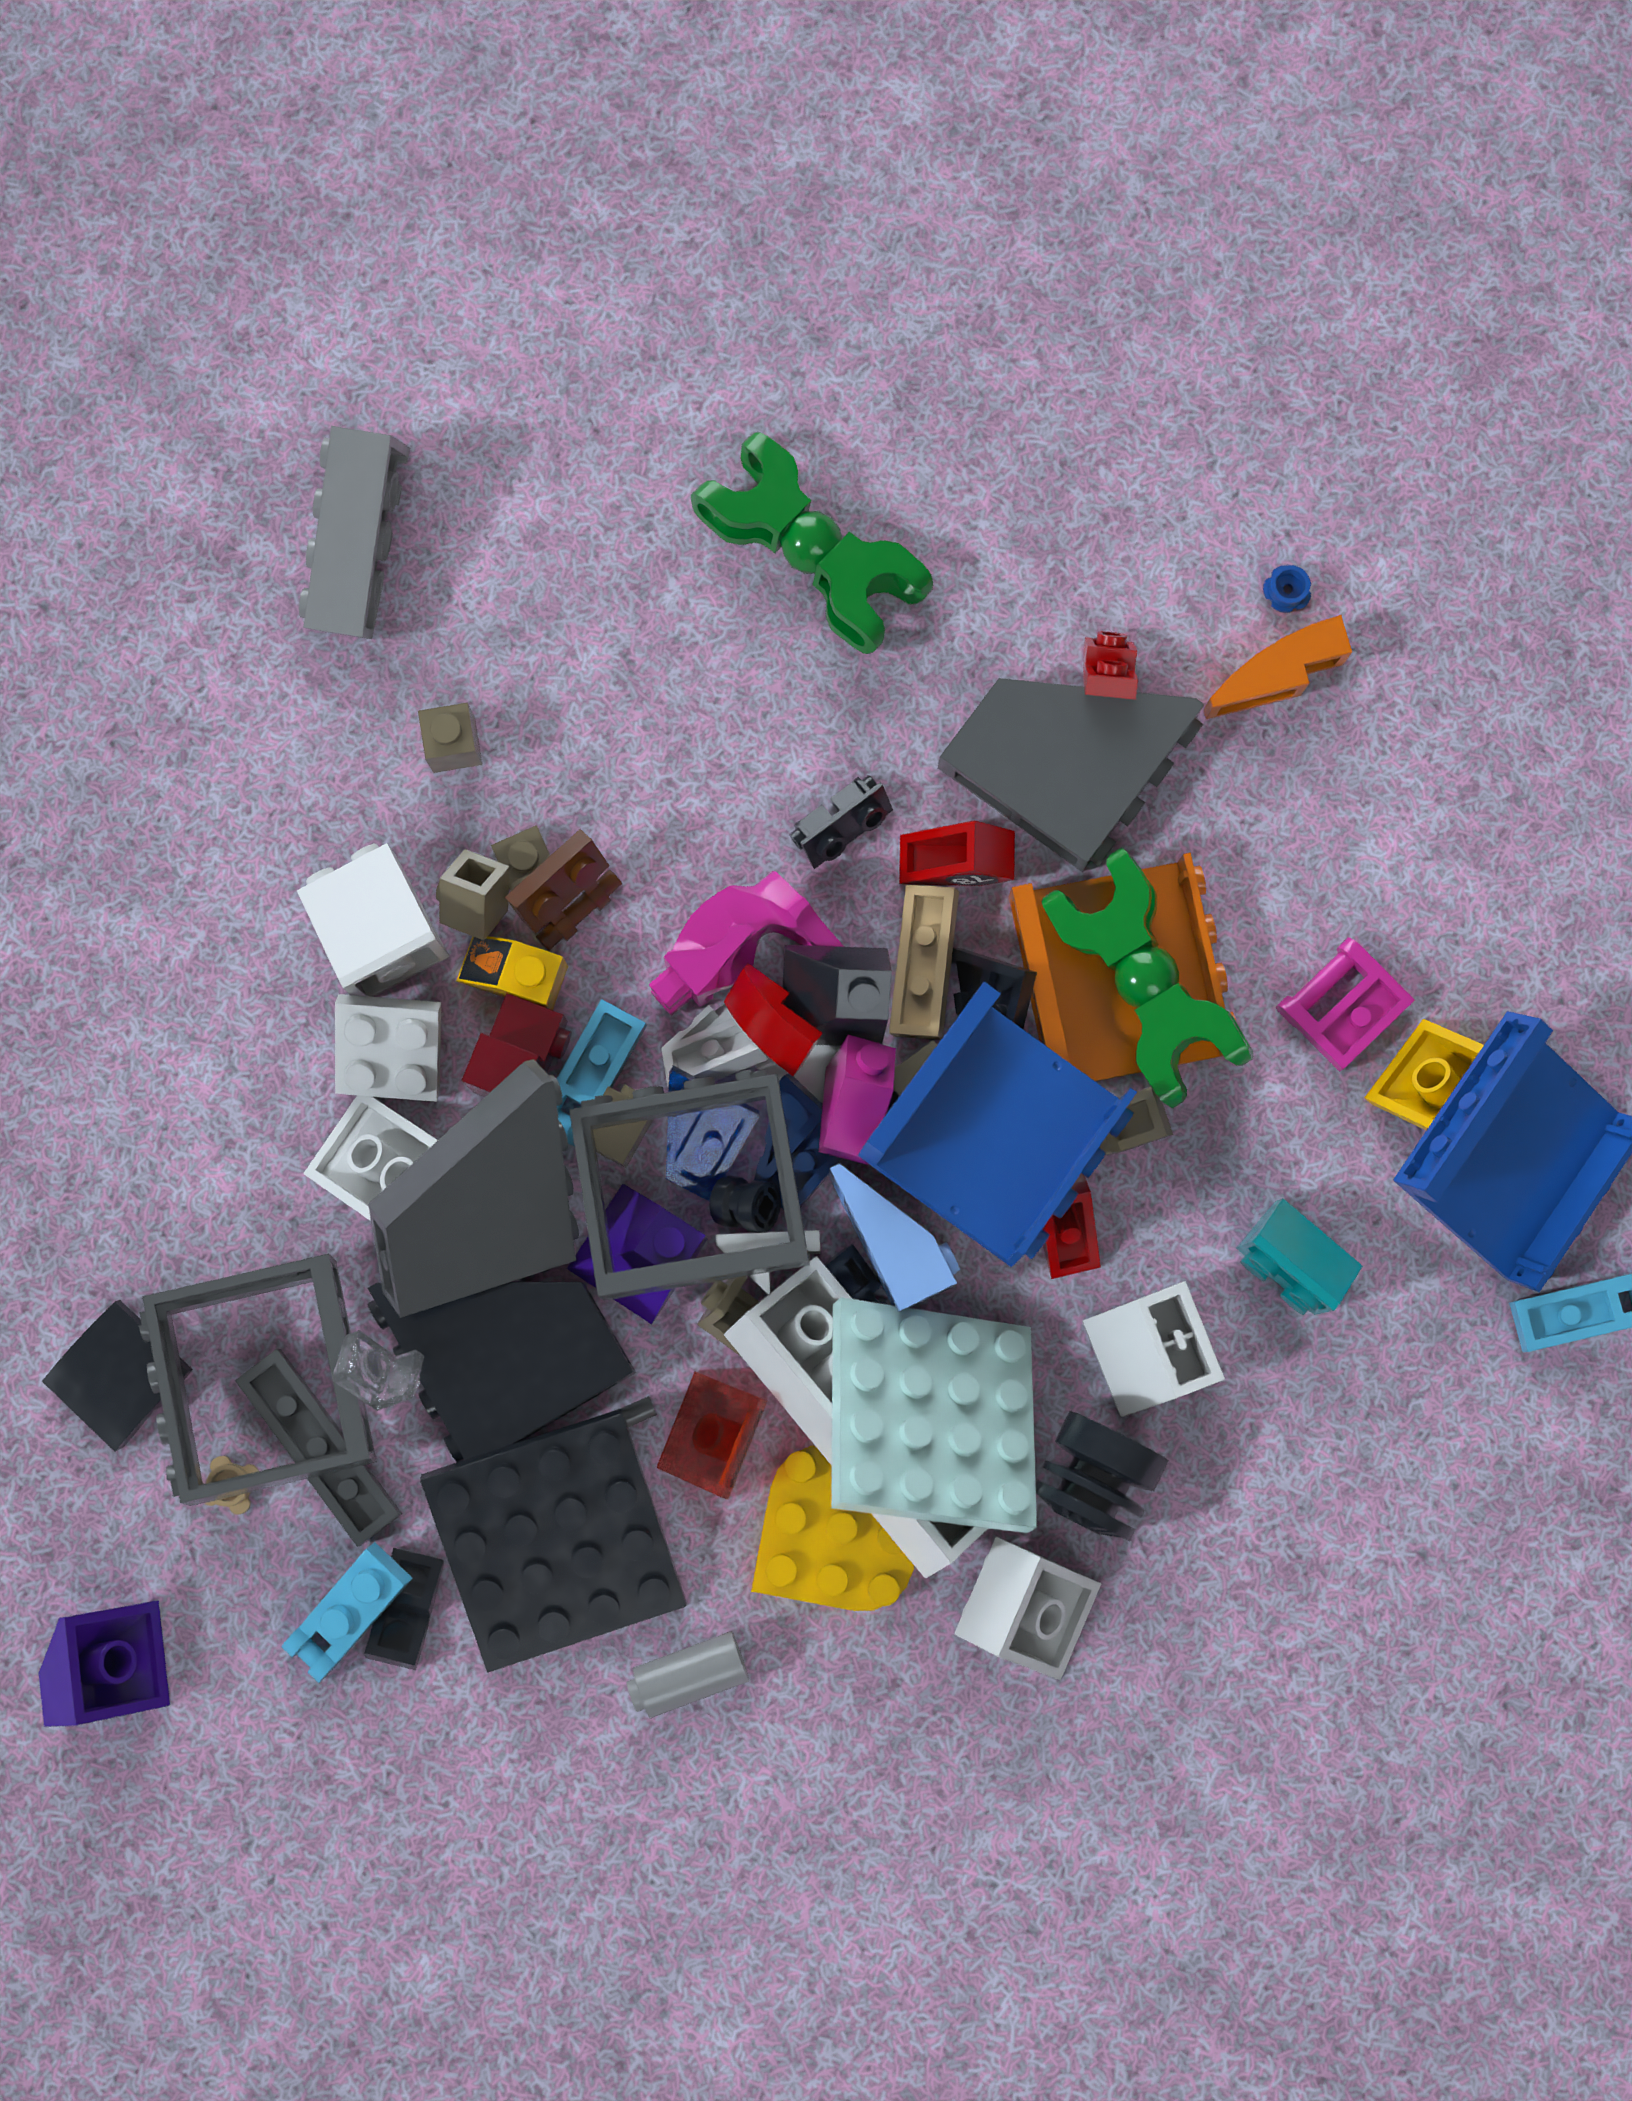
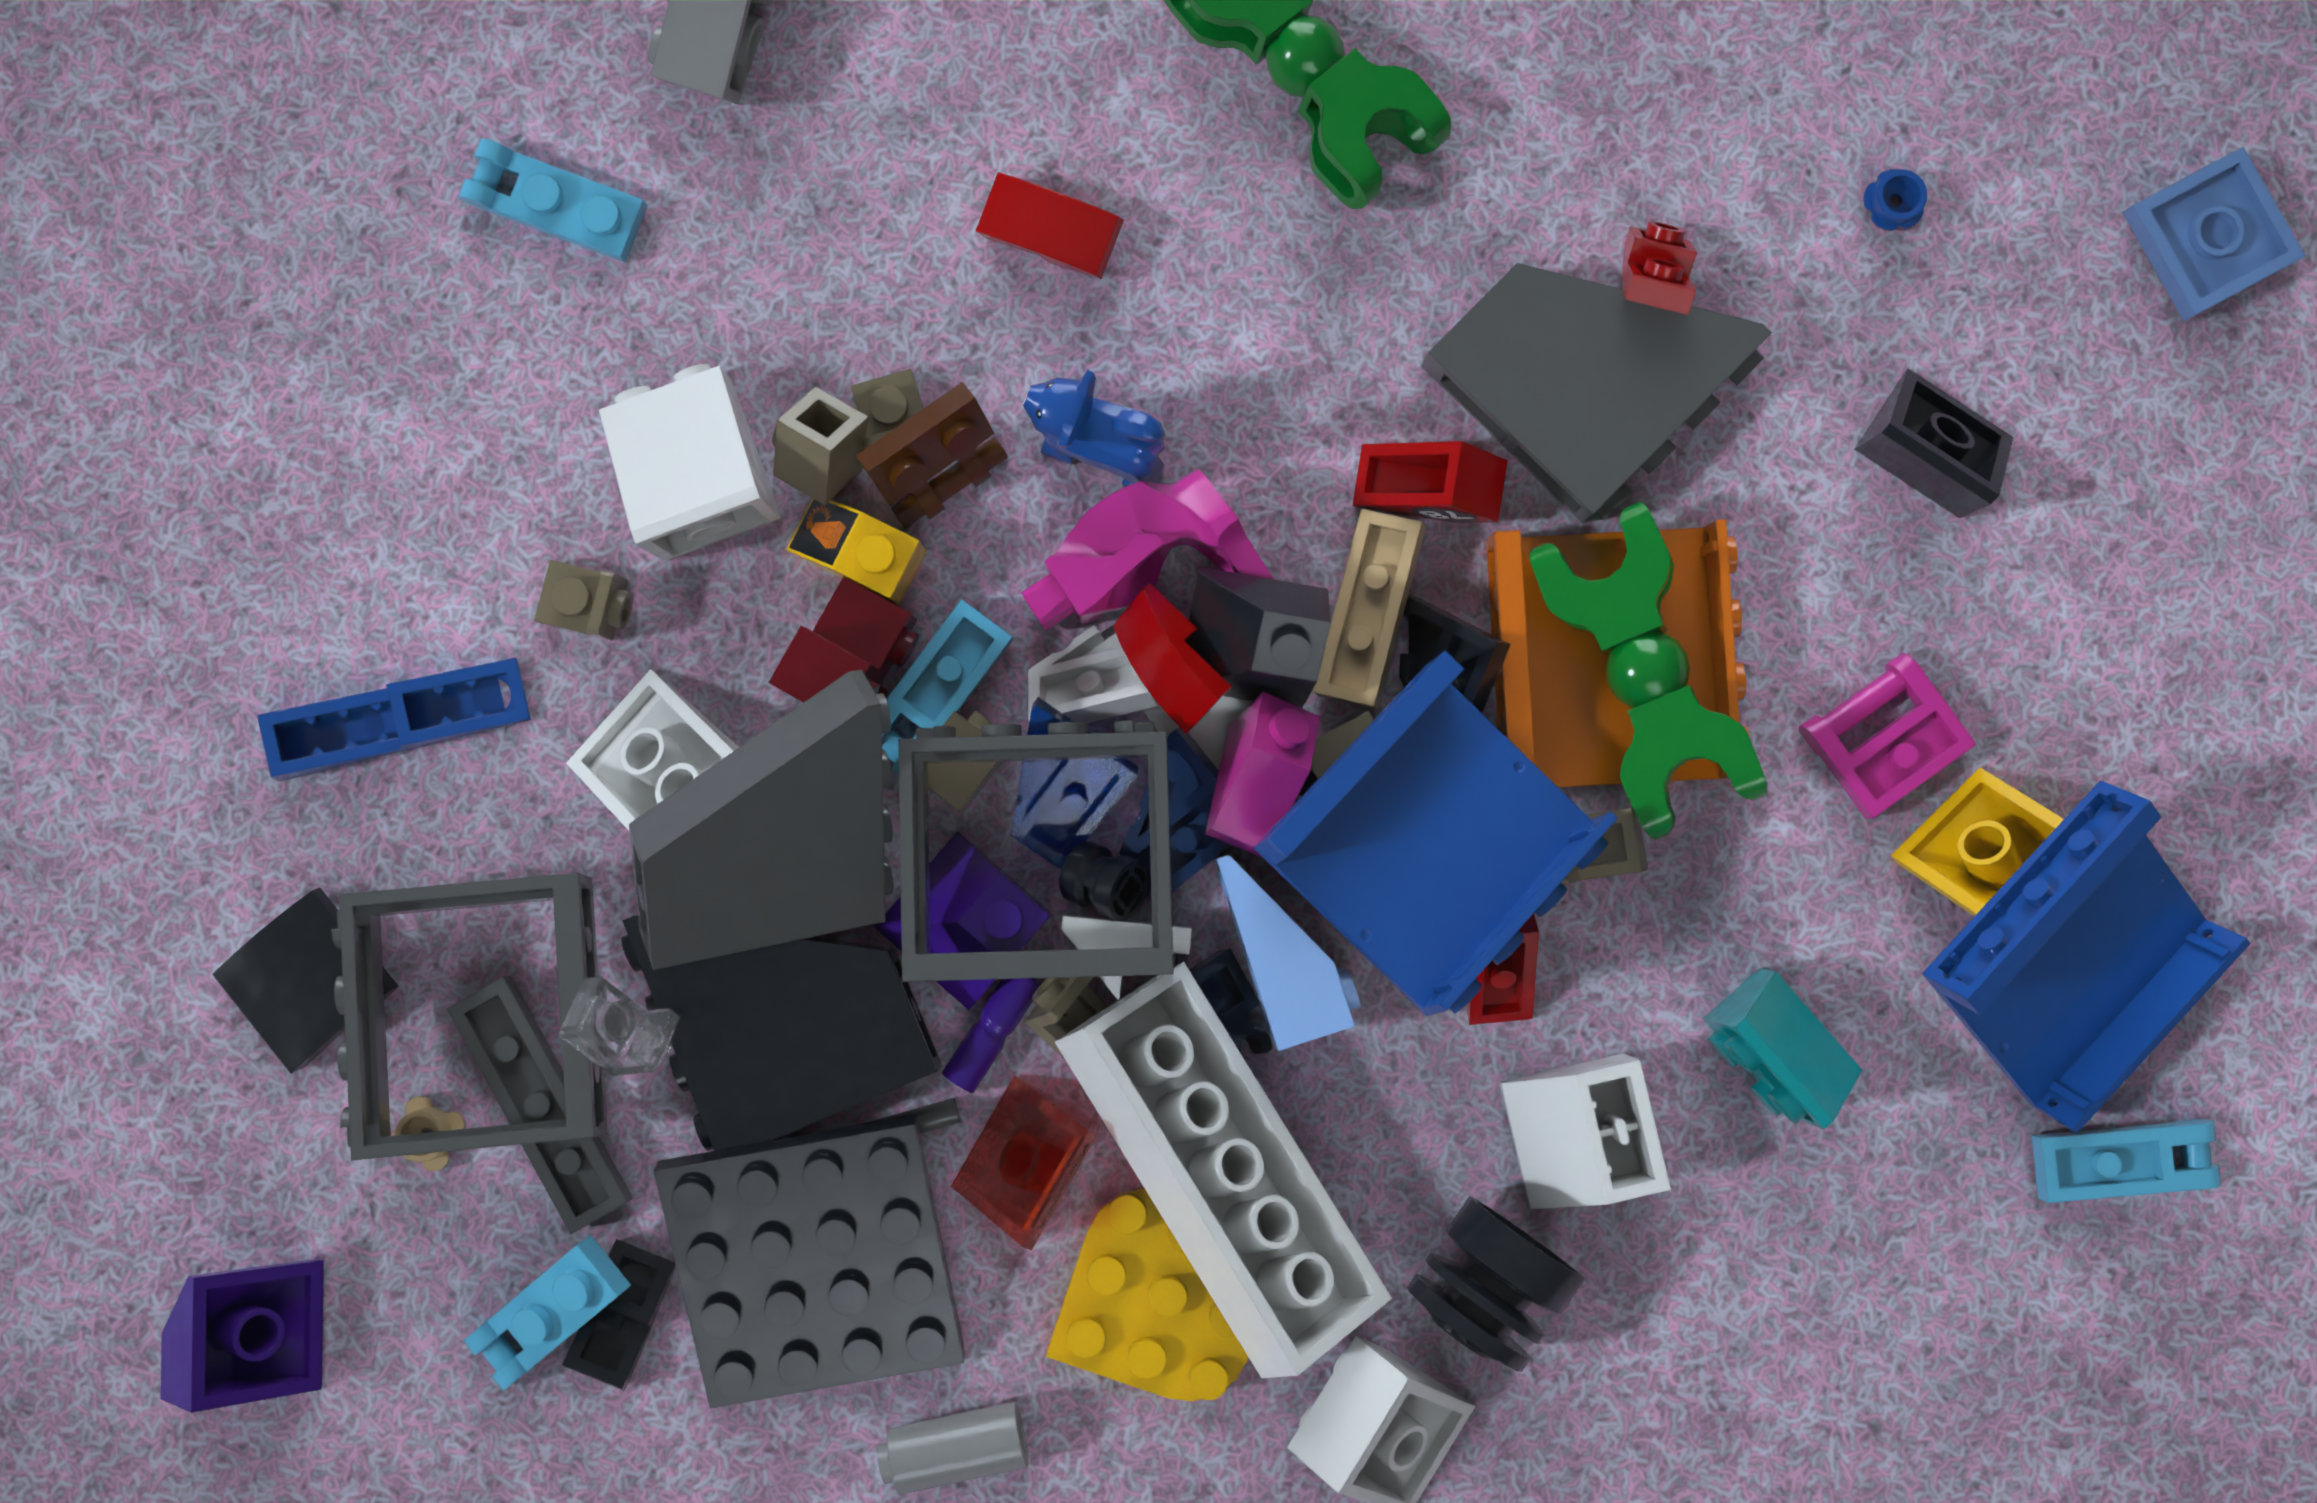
camera: 10 degrees right, 5 degrees up
white plate [335,994,441,1102] -> none
dark tan brick [418,702,483,773] -> none
black hinge [789,775,893,869] -> none
light aqua plate [831,1297,1037,1533] -> none
orange slope [1203,615,1352,719] -> none
none -> blue slope [257,658,531,781]
none -> medium azure plate [458,138,648,263]
none -> dark tan bracket [534,560,633,641]
none -> dark purple piece [941,978,1041,1093]
none -> red slope [976,172,1124,279]
none -> blue animal [1023,369,1165,487]
none -> black slope [1854,369,2013,518]
none -> medium blue plate [2122,147,2305,321]

